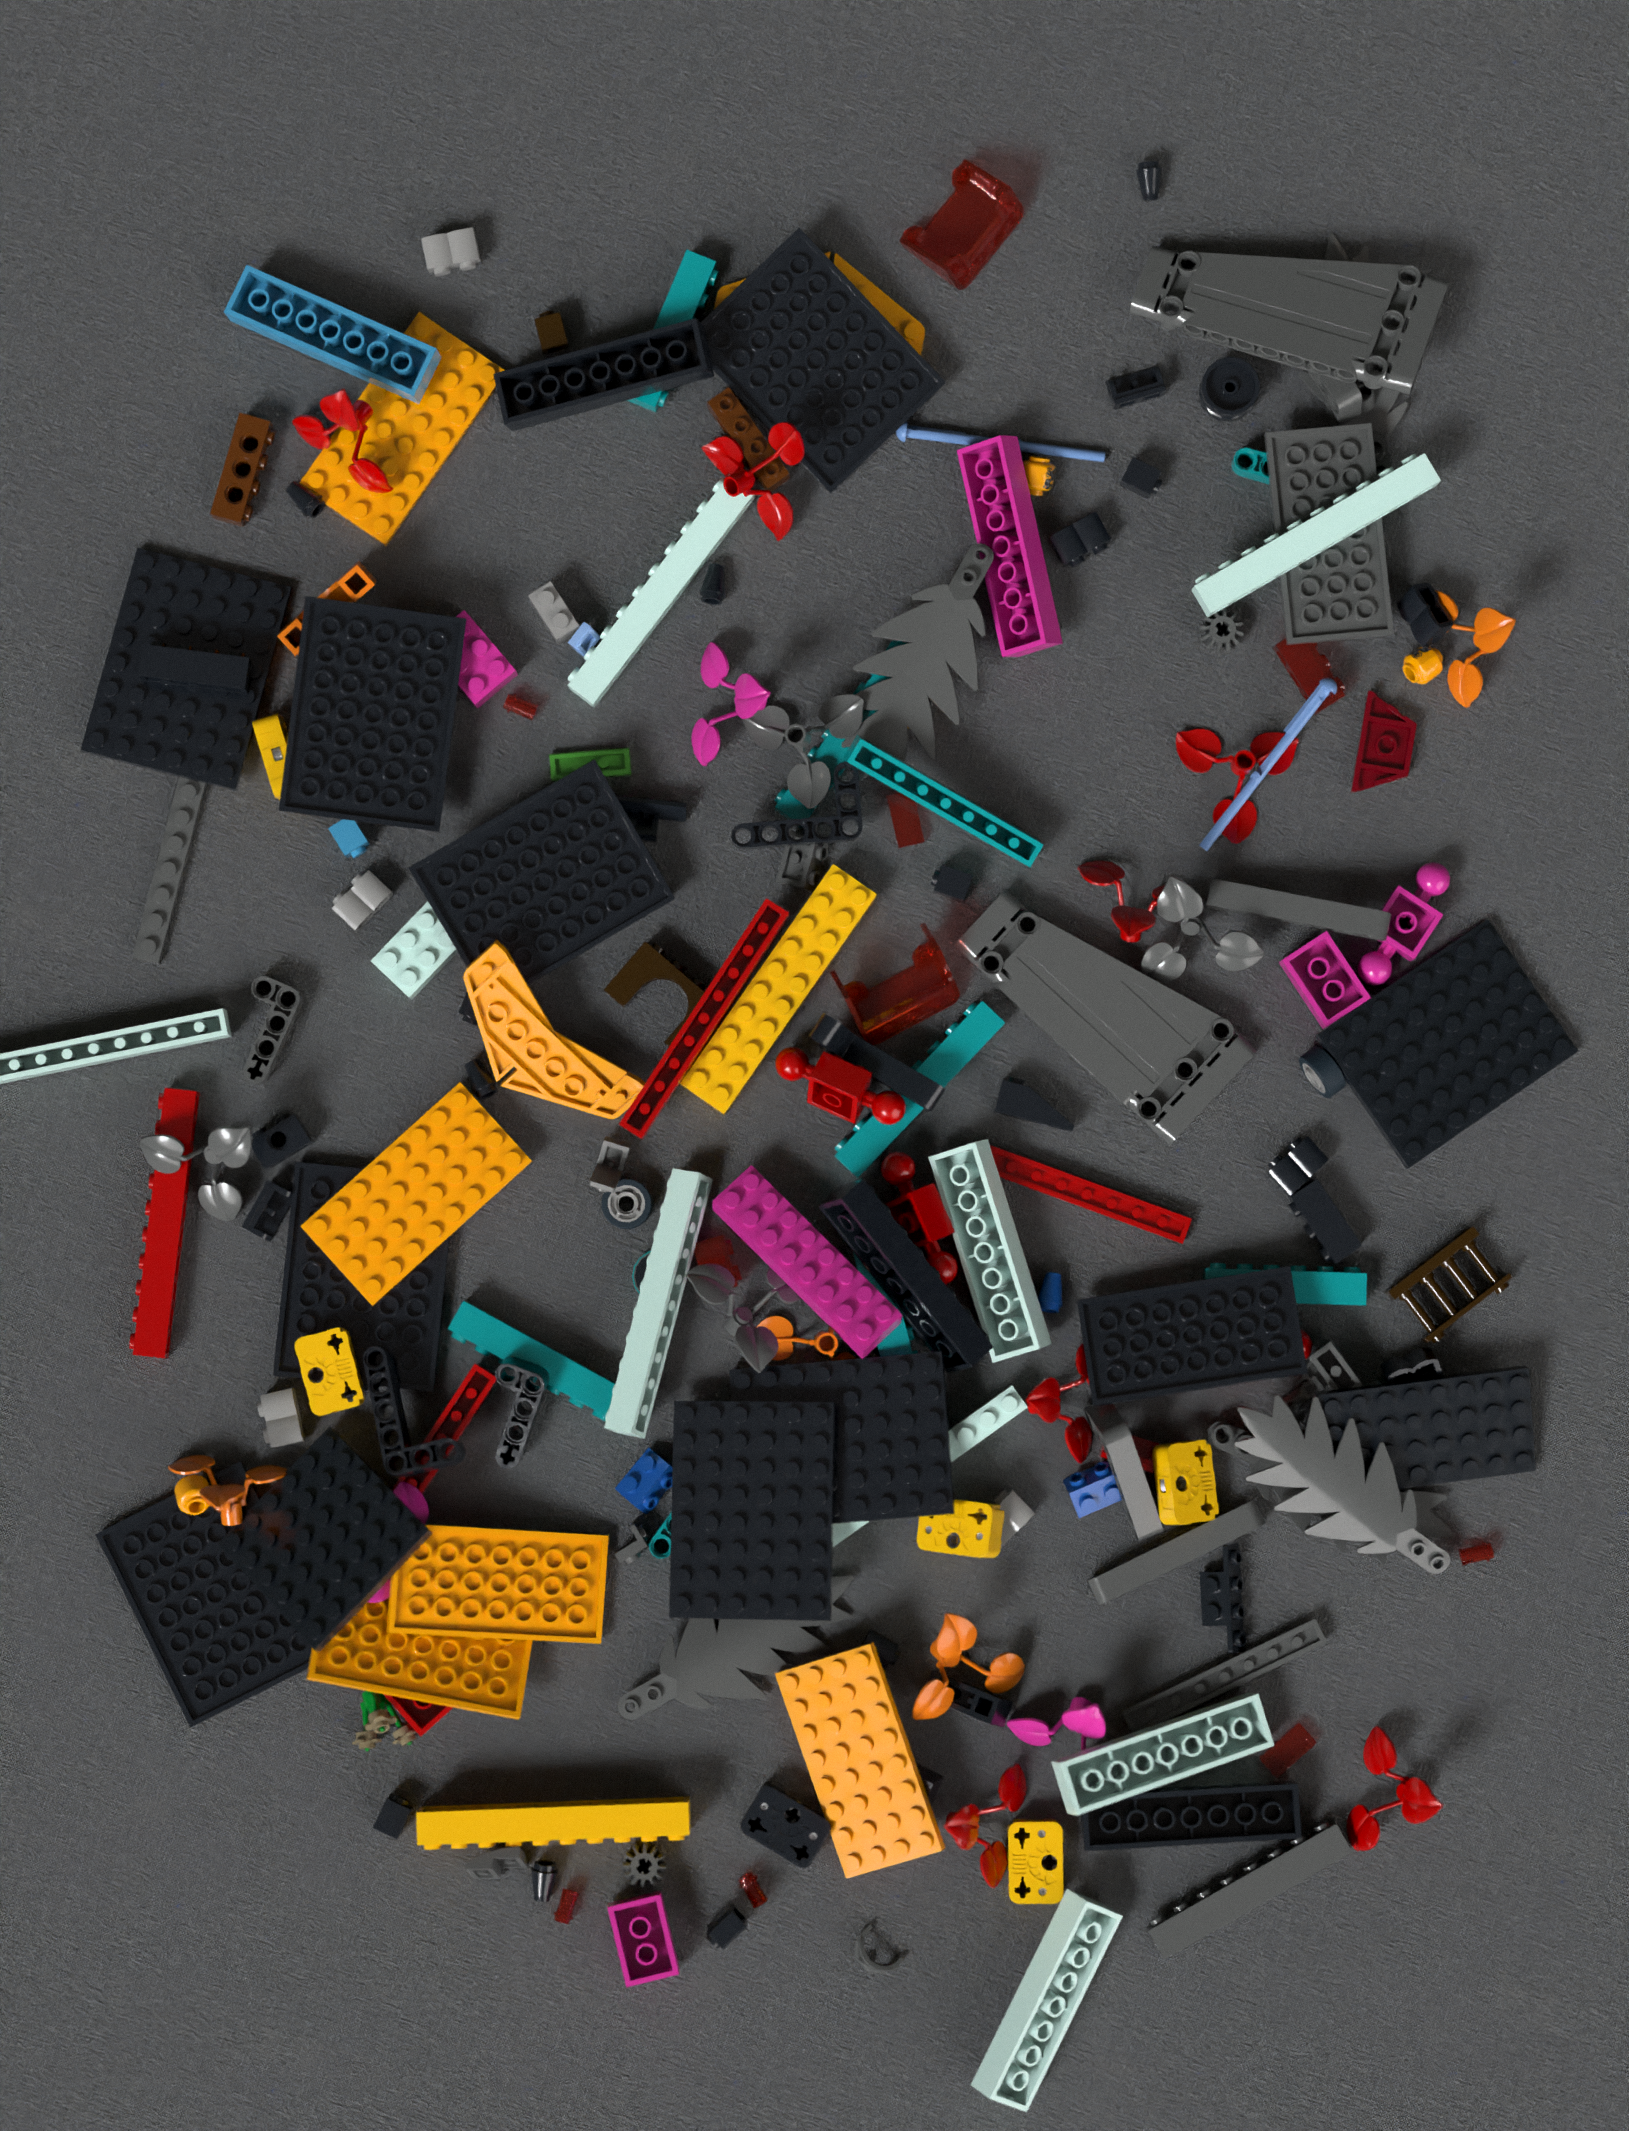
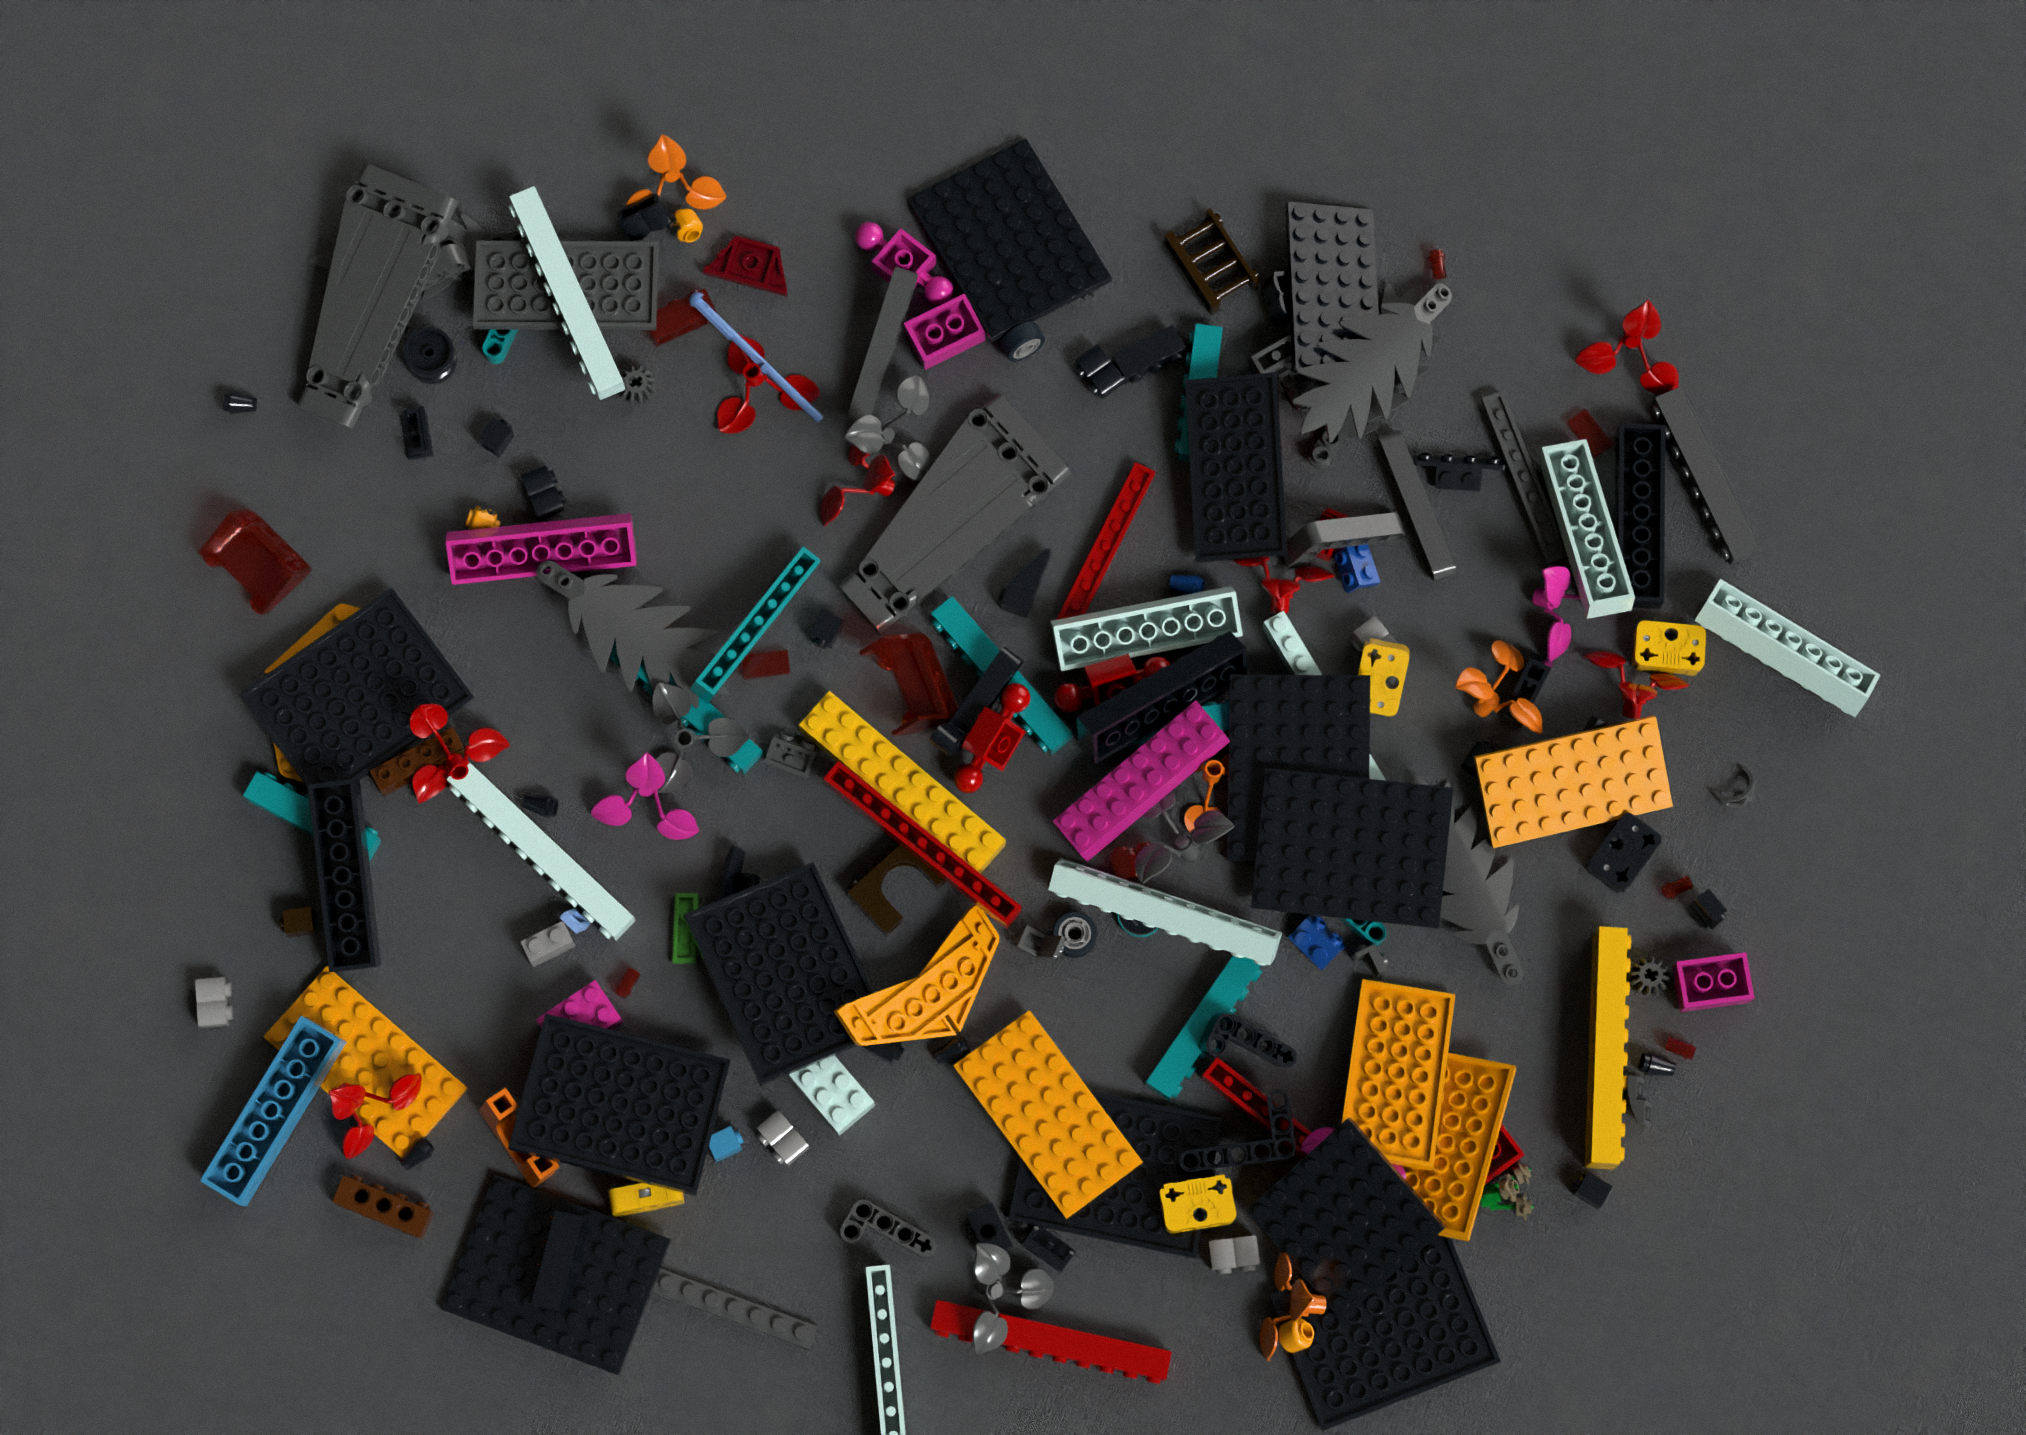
camera: 85 degrees left, 10 degrees down
black beam [731,761,863,850] -> none
medium blue bar [896,422,1105,462] -> none
yellow axle [1152,1440,1219,1525] -> none

